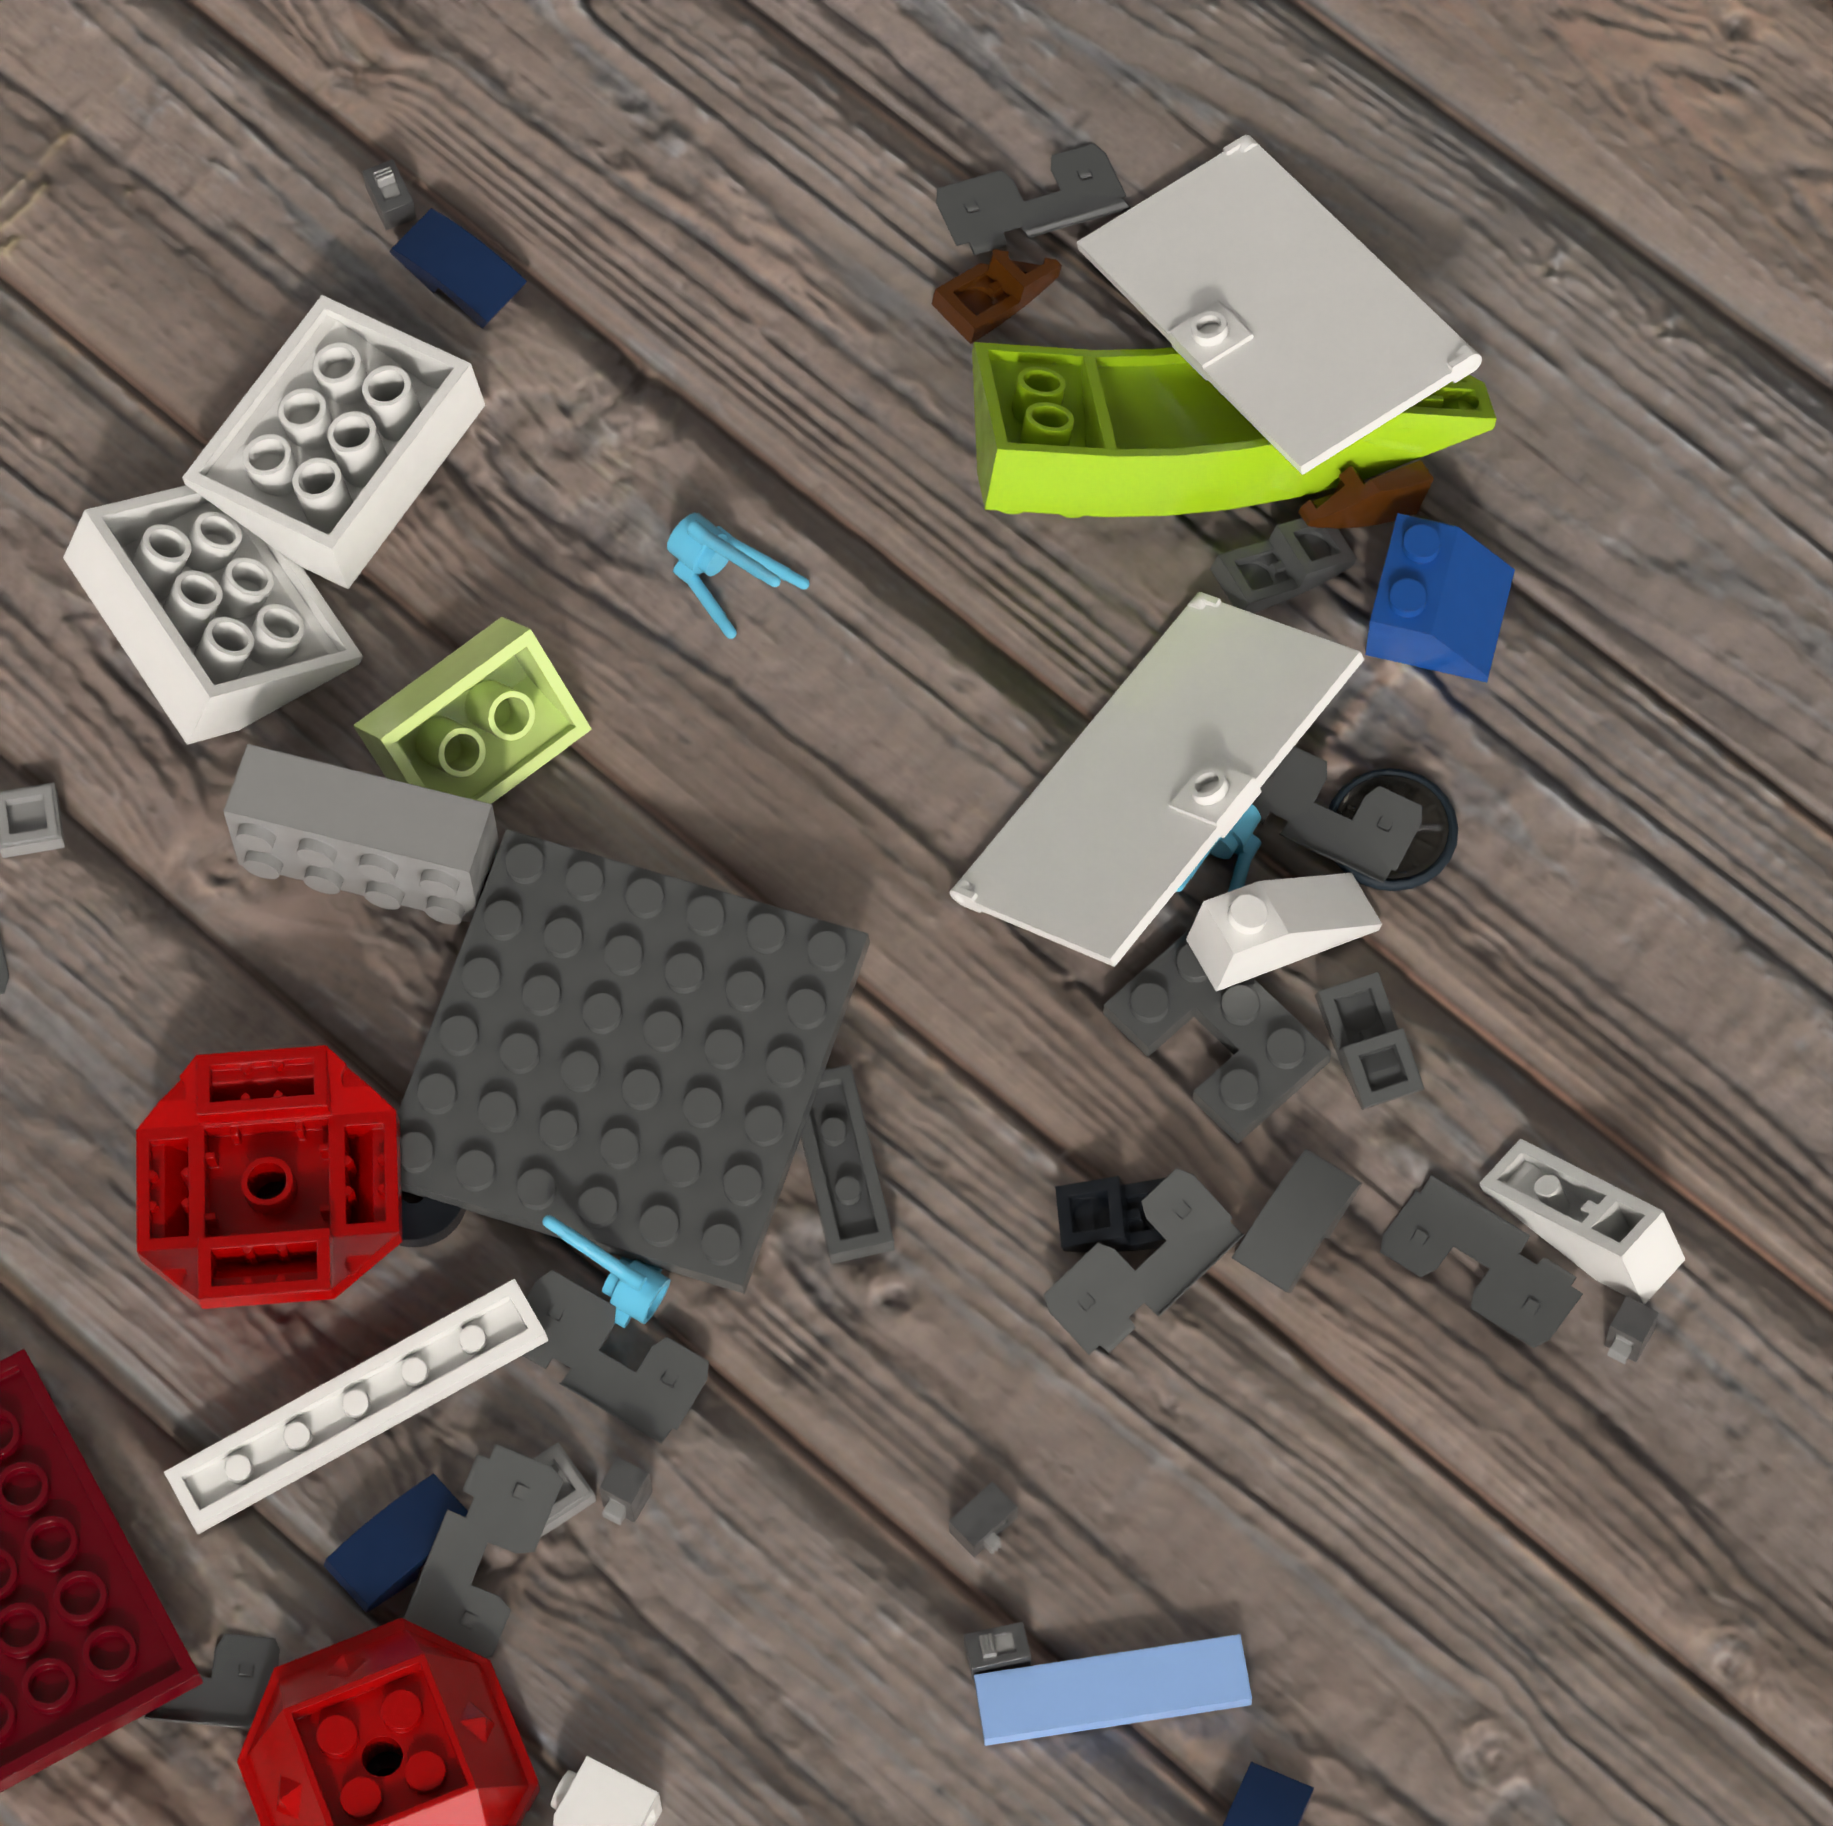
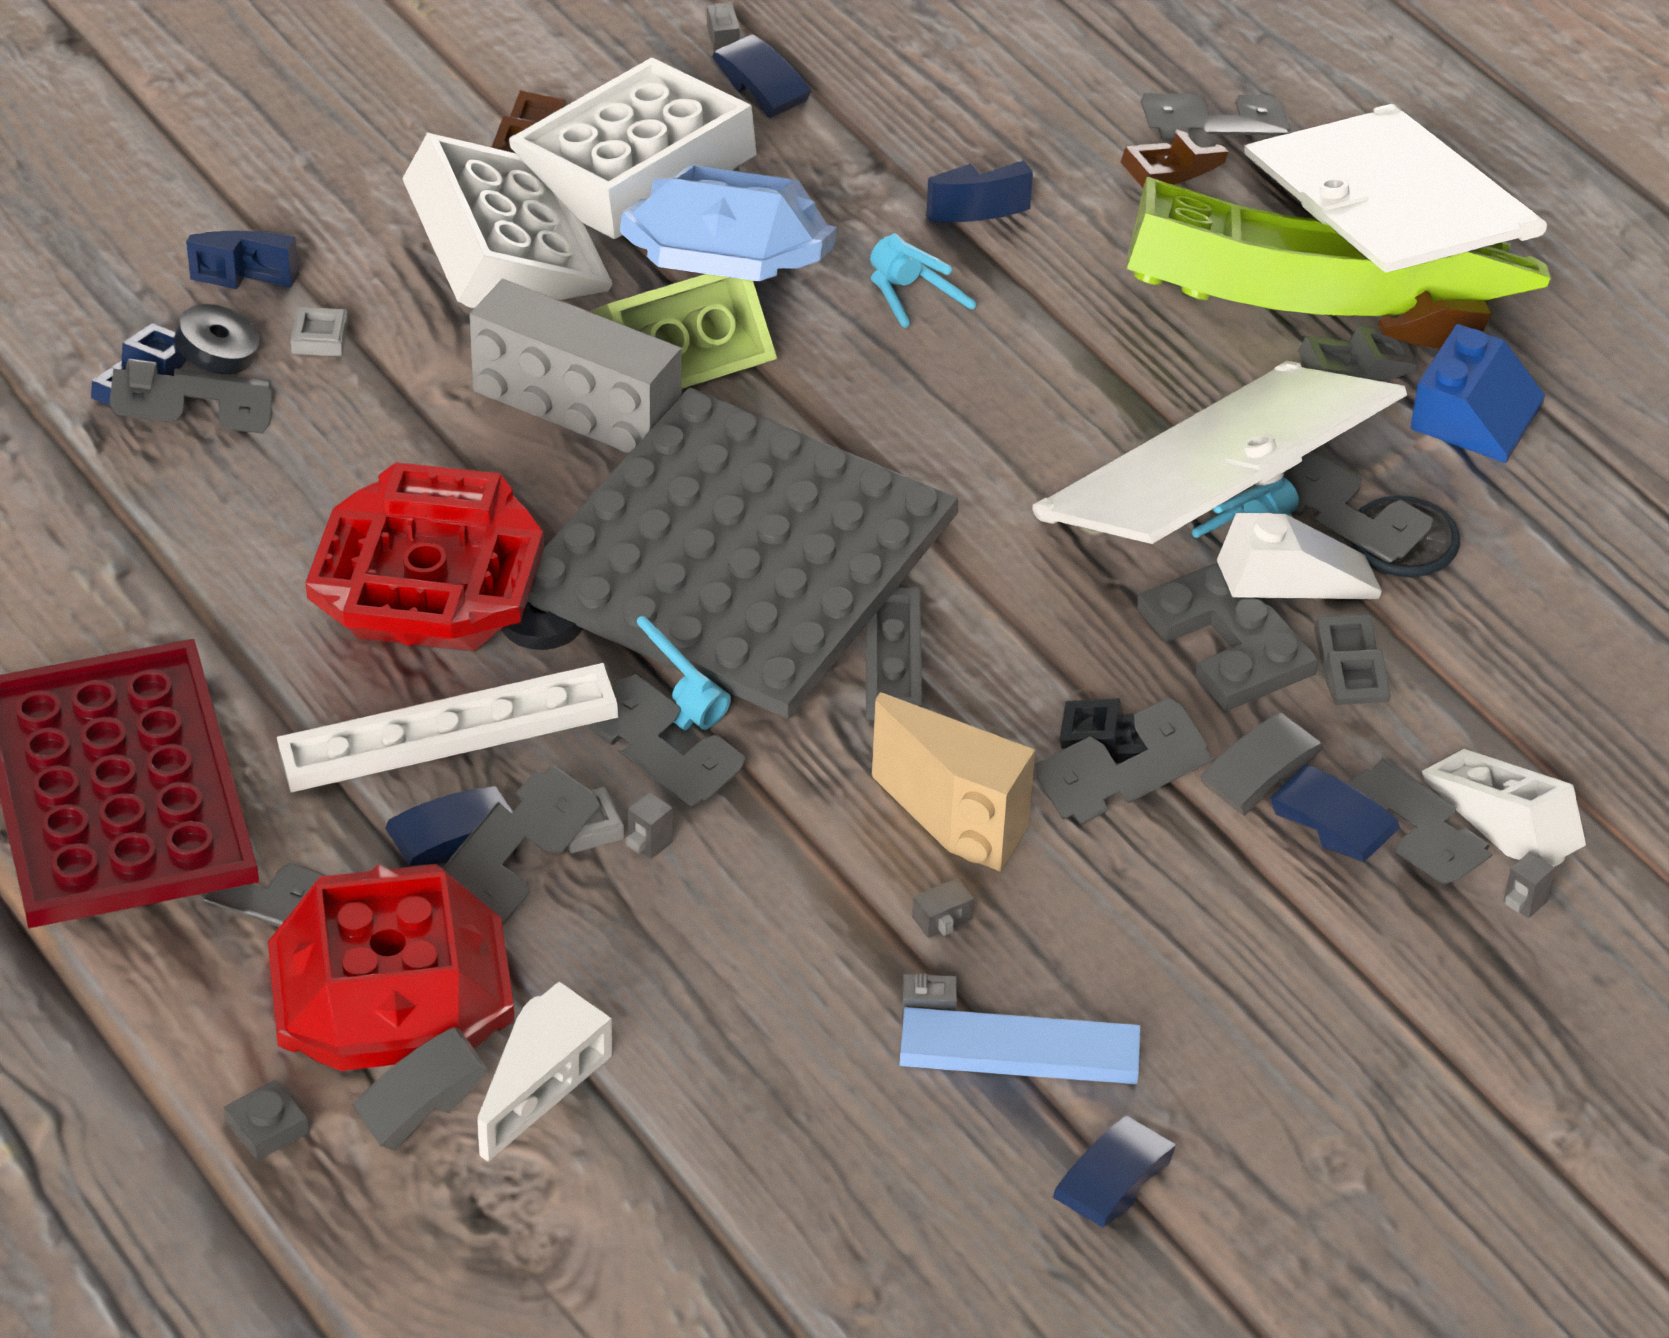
camera: 10 degrees right, 20 degrees down
none -> reddish brown slope [491,90,567,154]
none -> light blue piece [620,165,837,281]
none -> tan slope [872,692,1035,872]
none -> dark blue slope [926,160,1033,222]
none -> dark blue slope [1270,764,1400,862]

